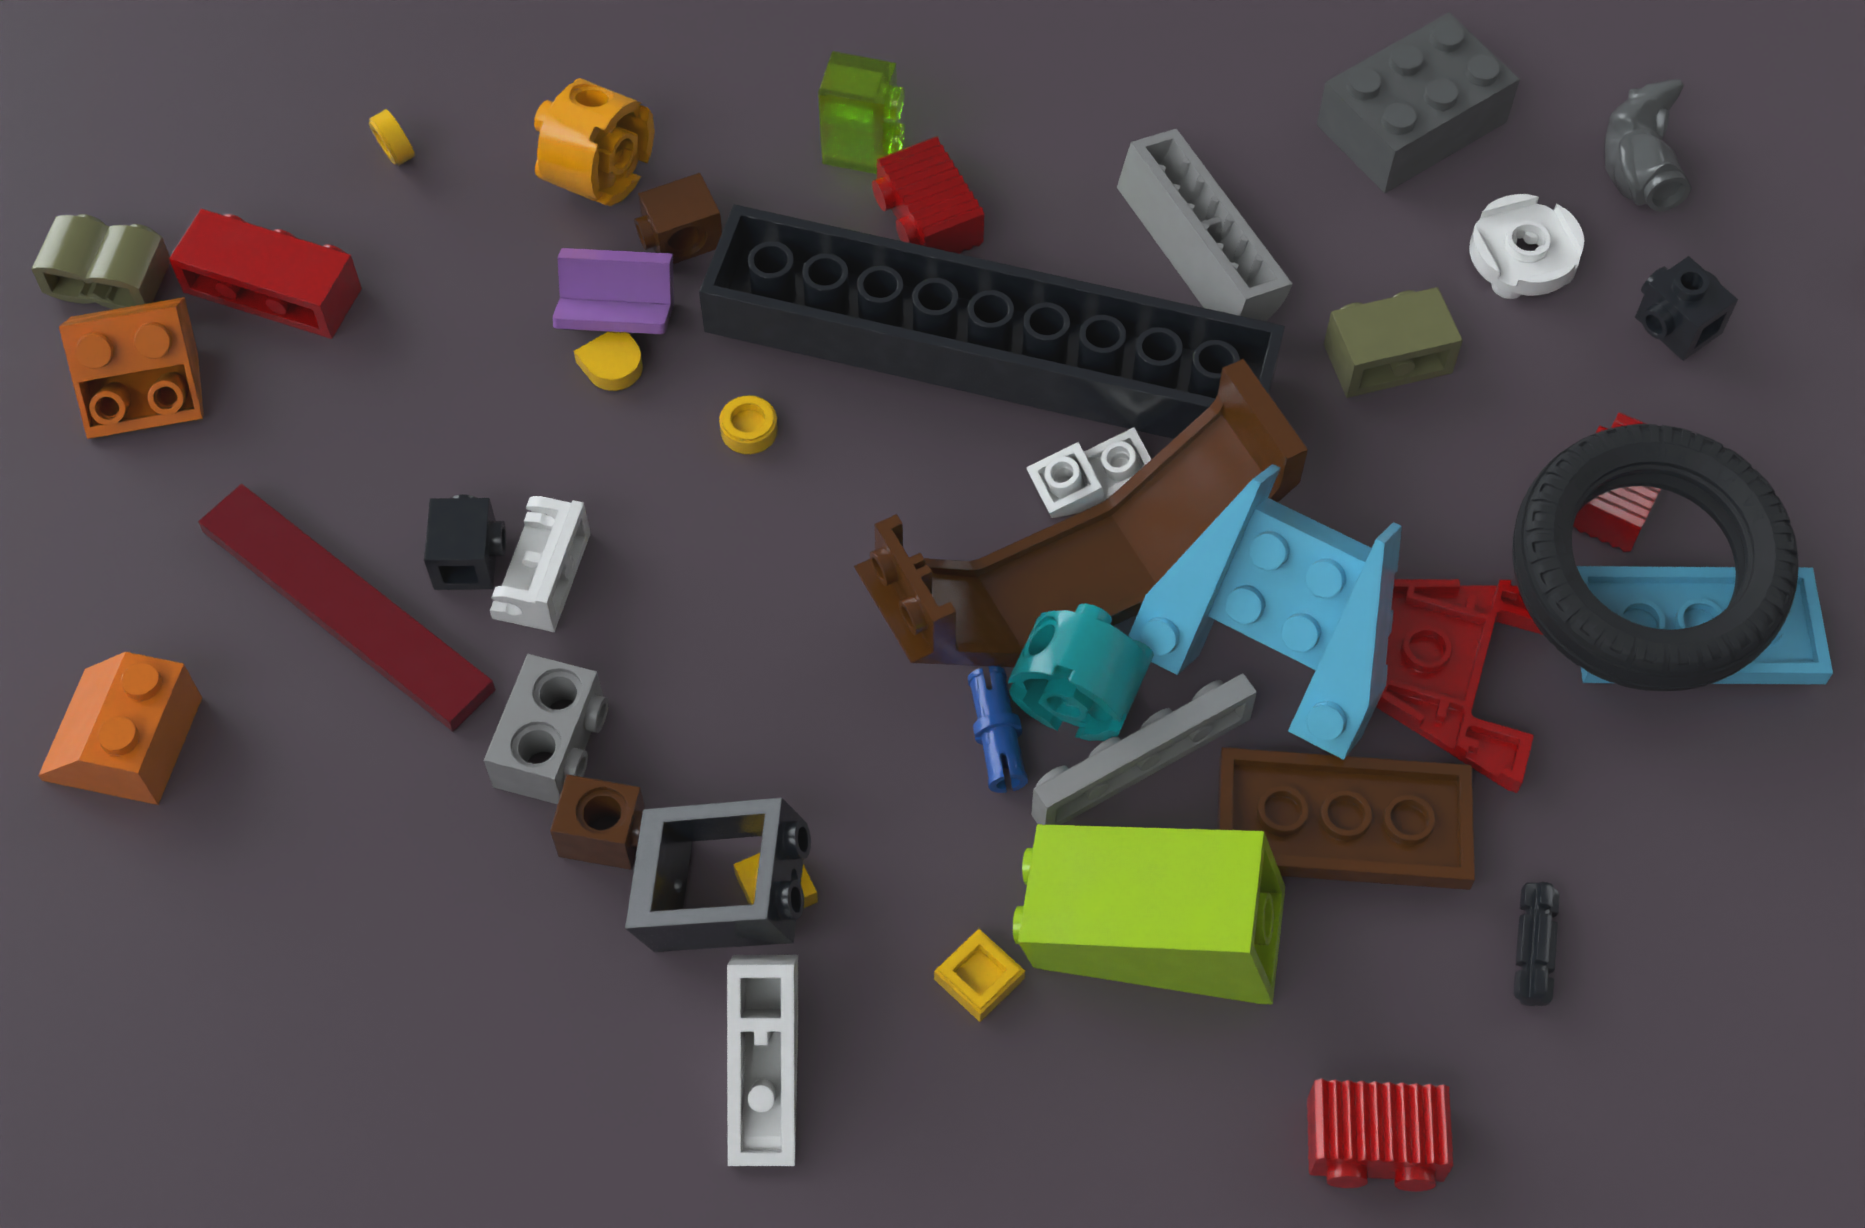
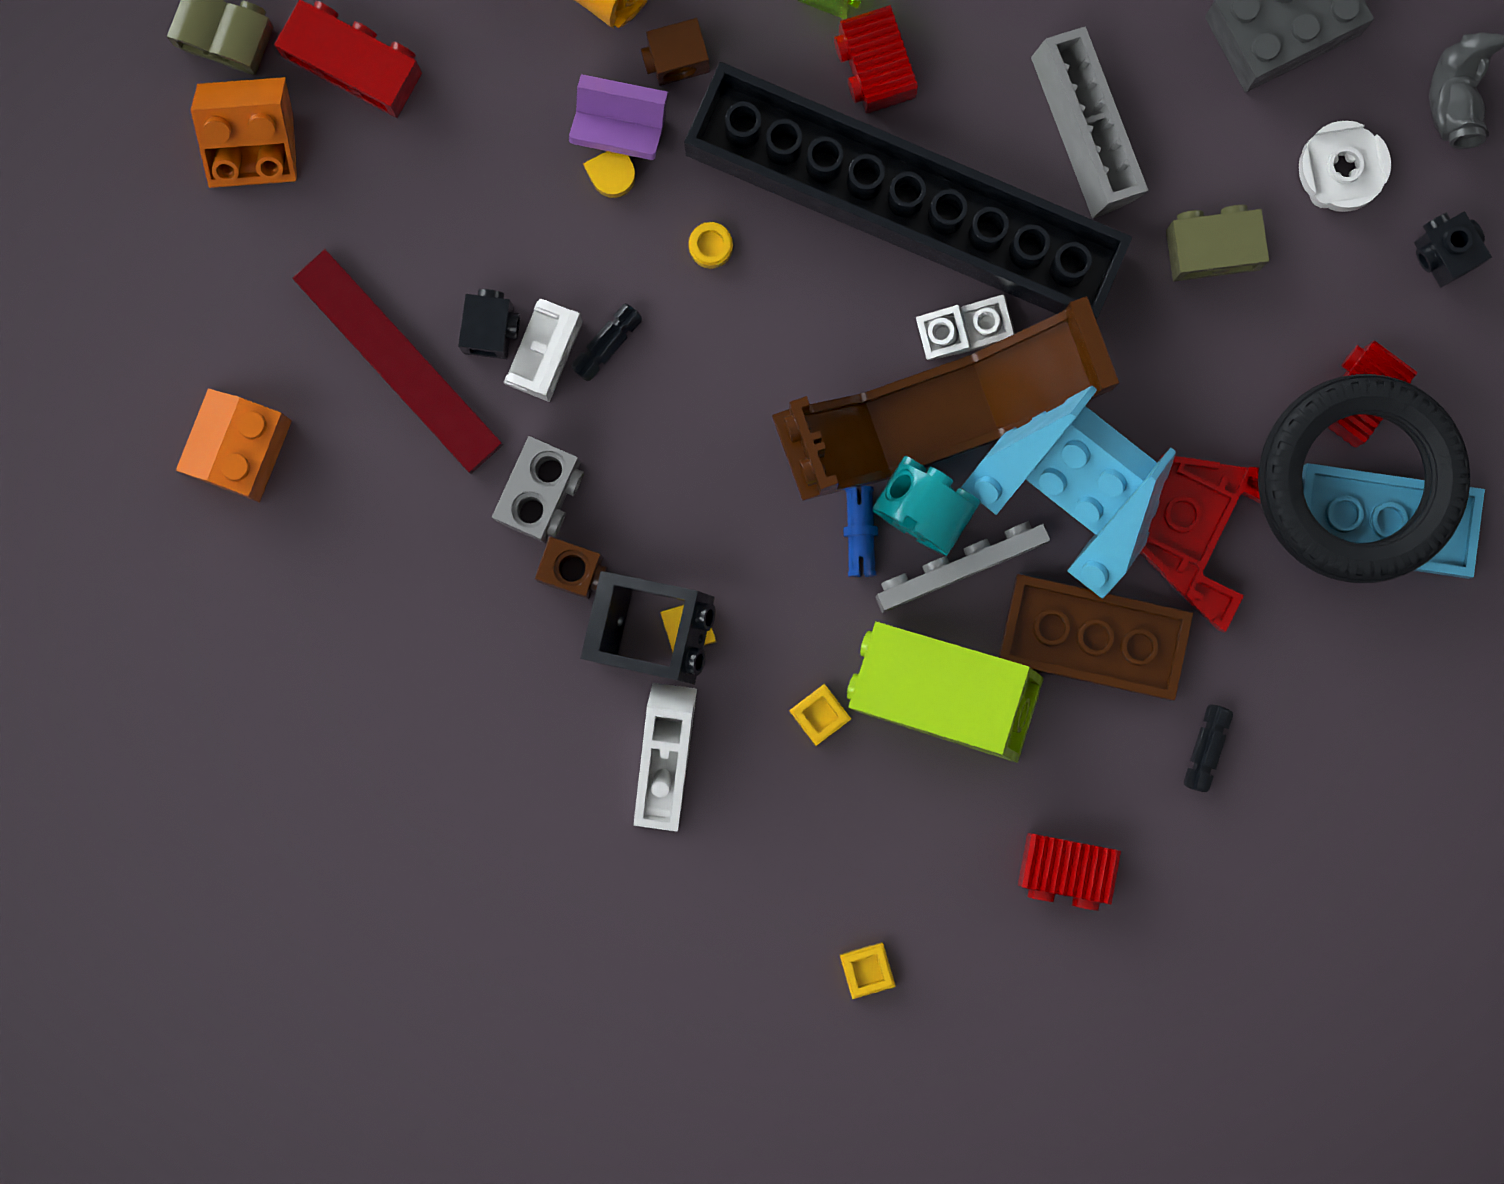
camera: 10 degrees right, 25 degrees up
none -> black axle [572,303,642,381]

